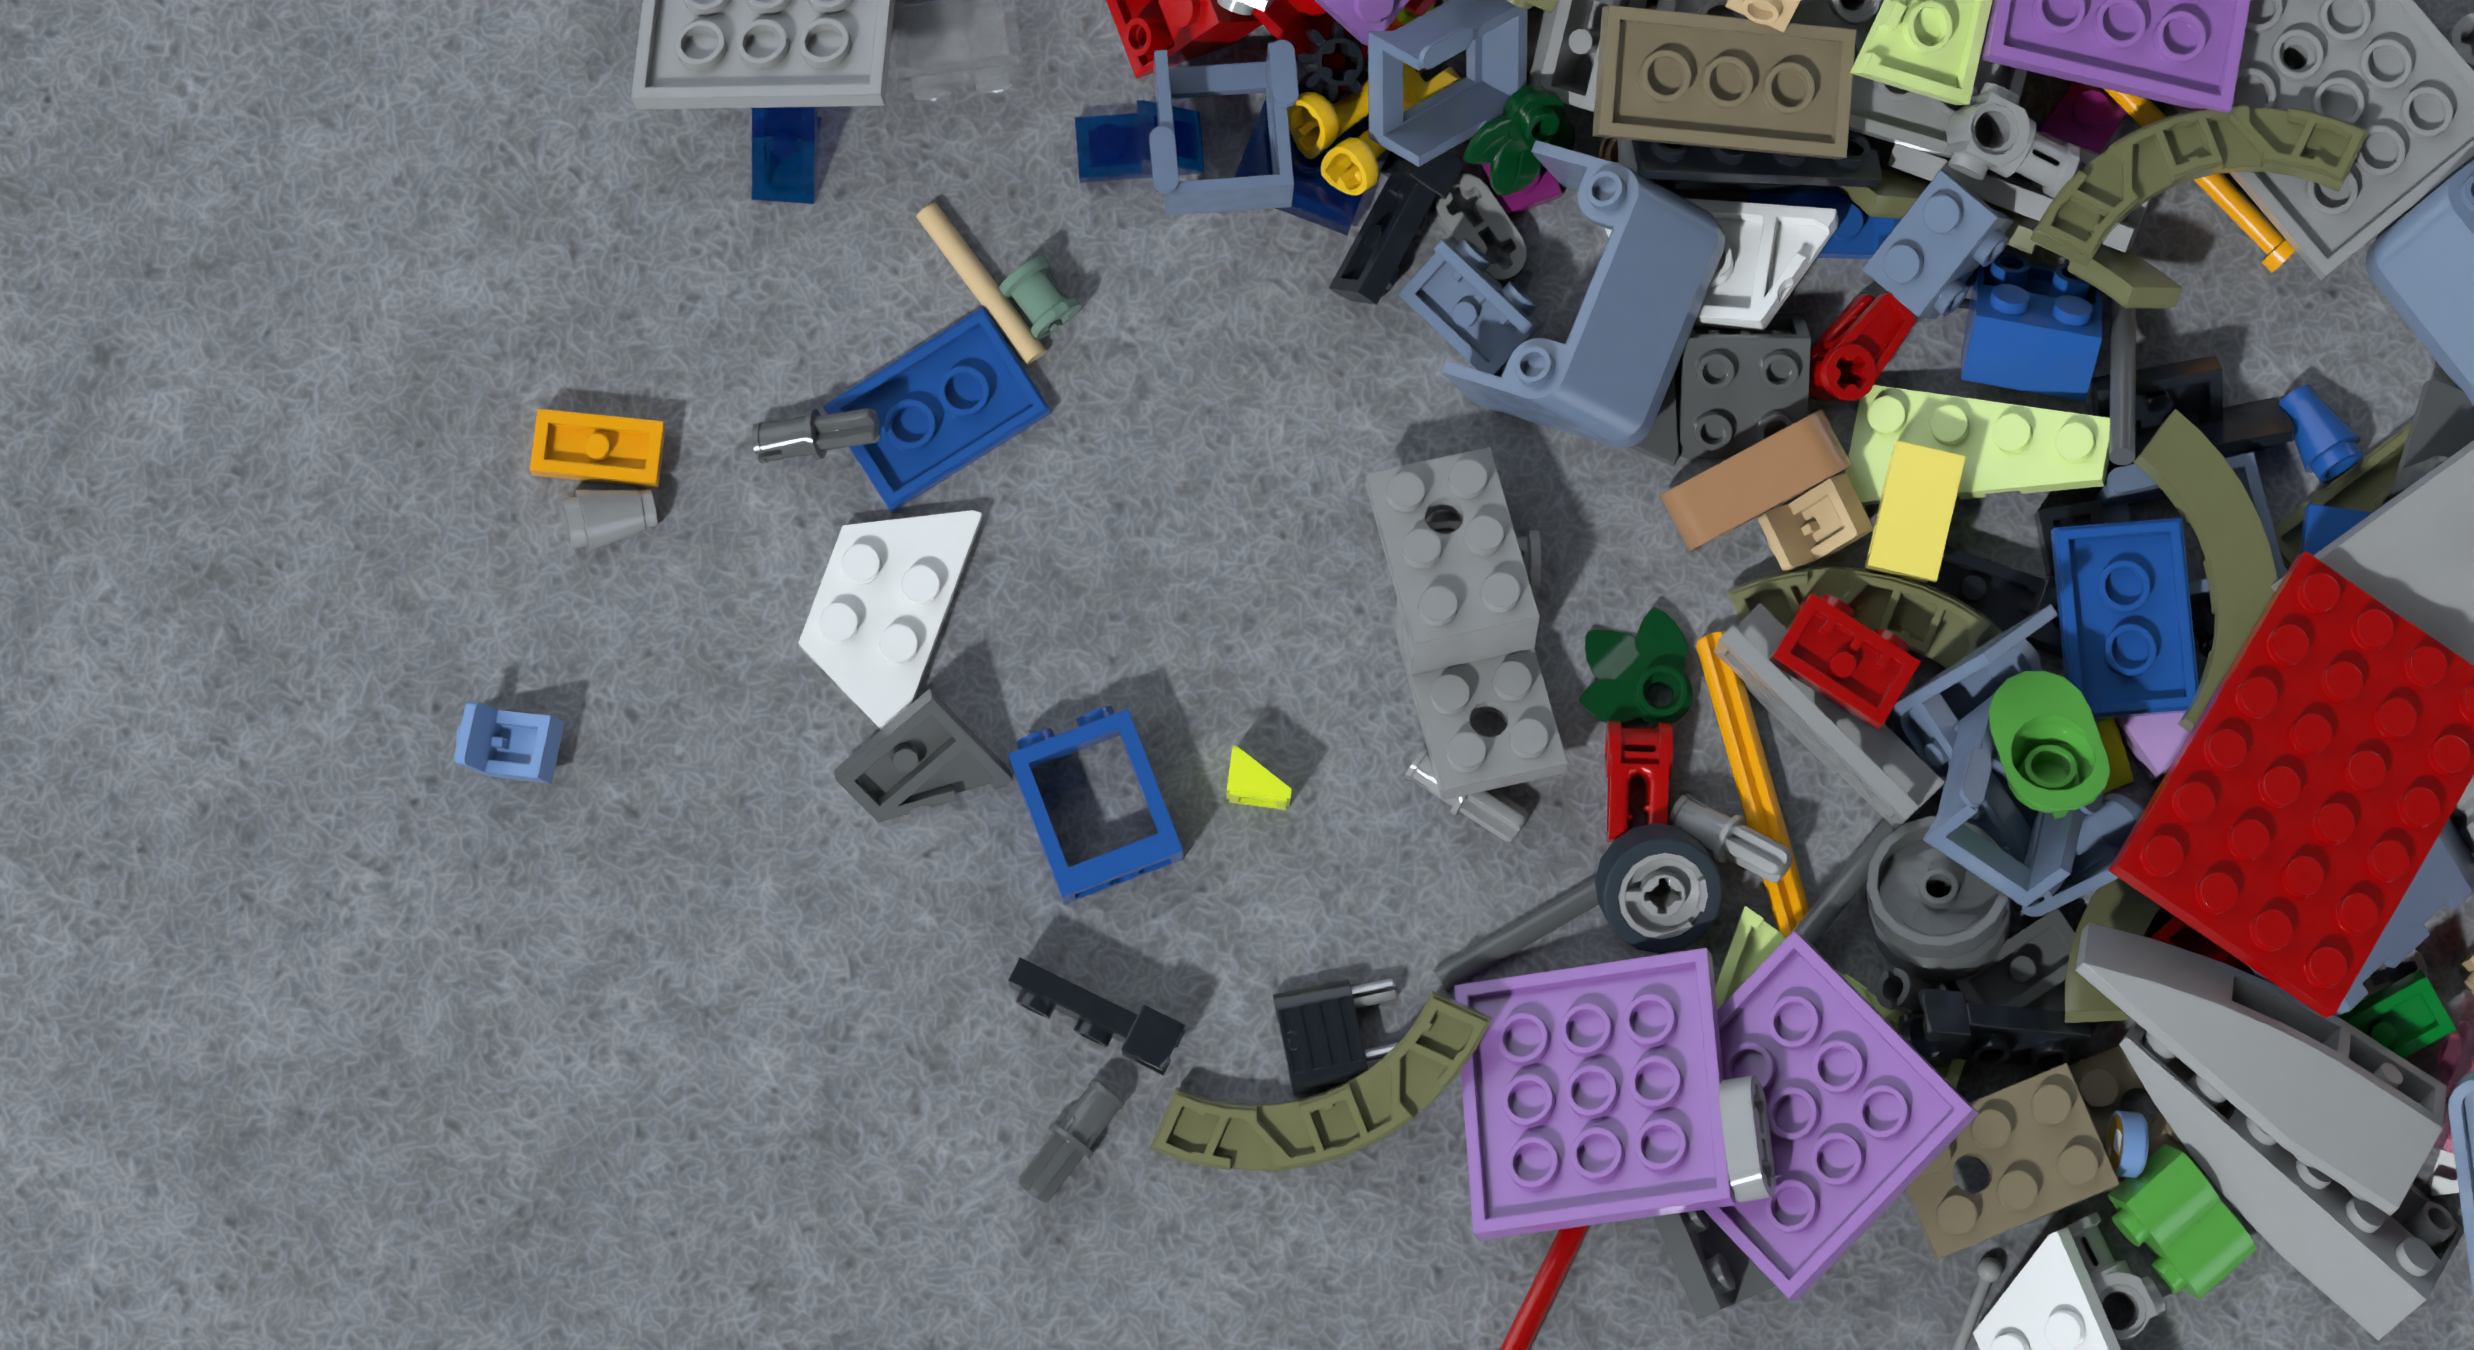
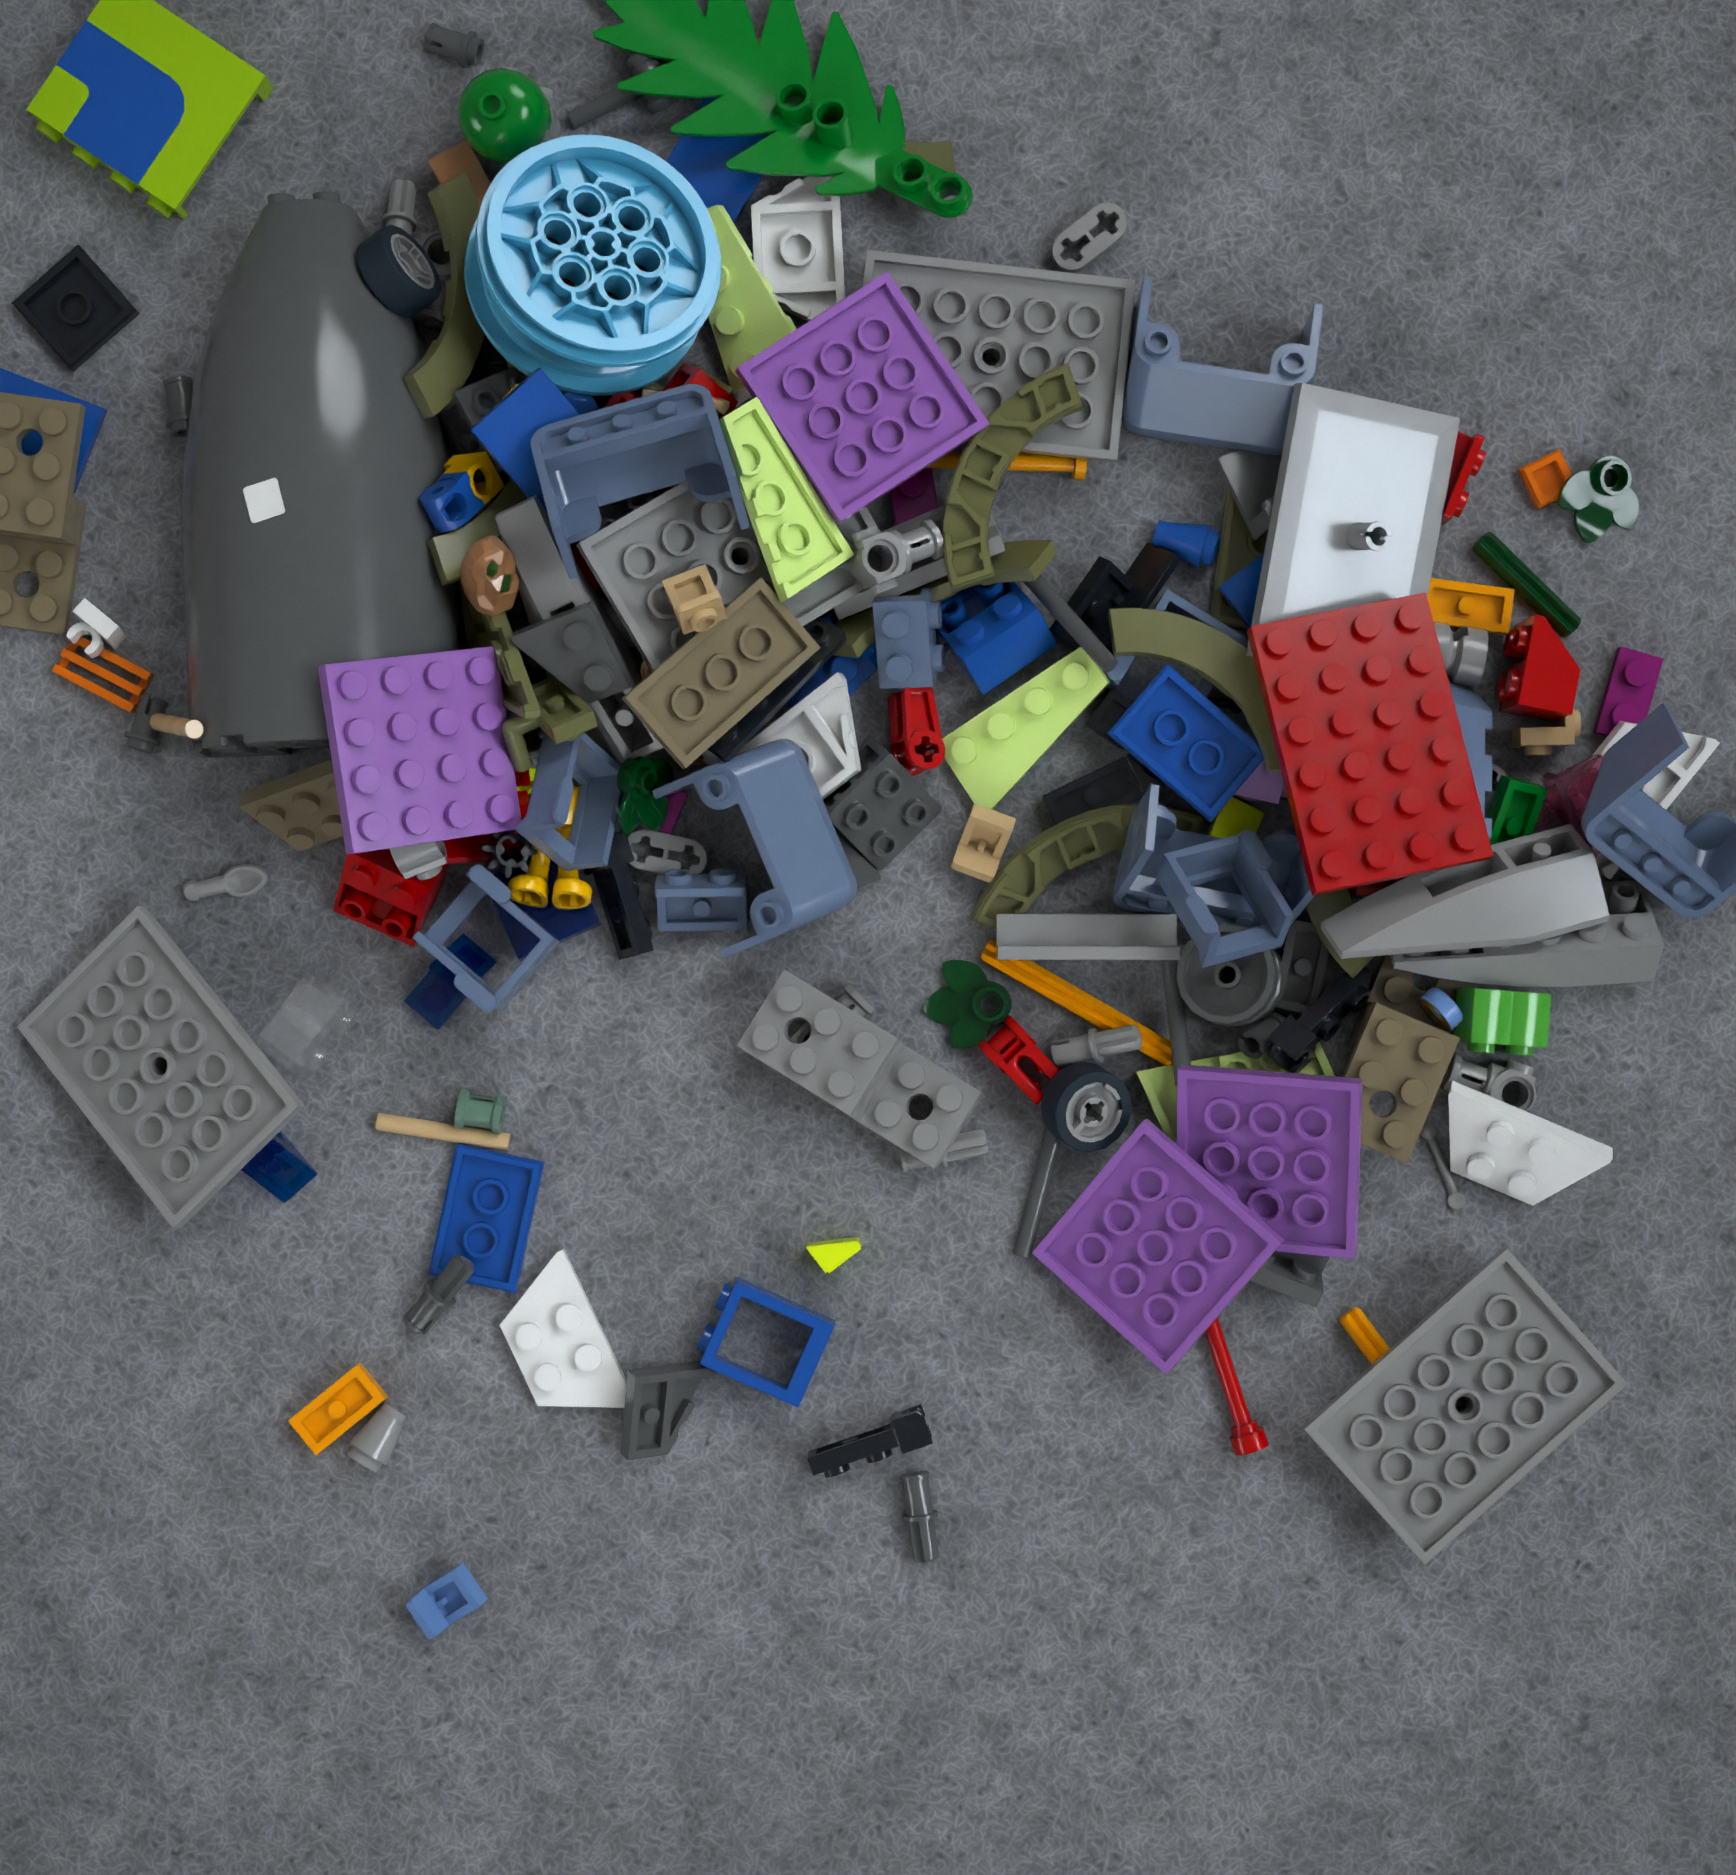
camera: 45 degrees left, 10 degrees up
olive tile [1149,991,1492,1171] -> none
black piece [1273,979,1397,1095] -> none
medium nougat beam [1660,410,1852,552] -> none
light grey beam [1719,1075,1776,1203] -> none
red bracket [1769,593,1921,730] -> none
light yellow hinge [1864,440,1966,583] -> none
bright green piece [1988,671,2110,819] -> none

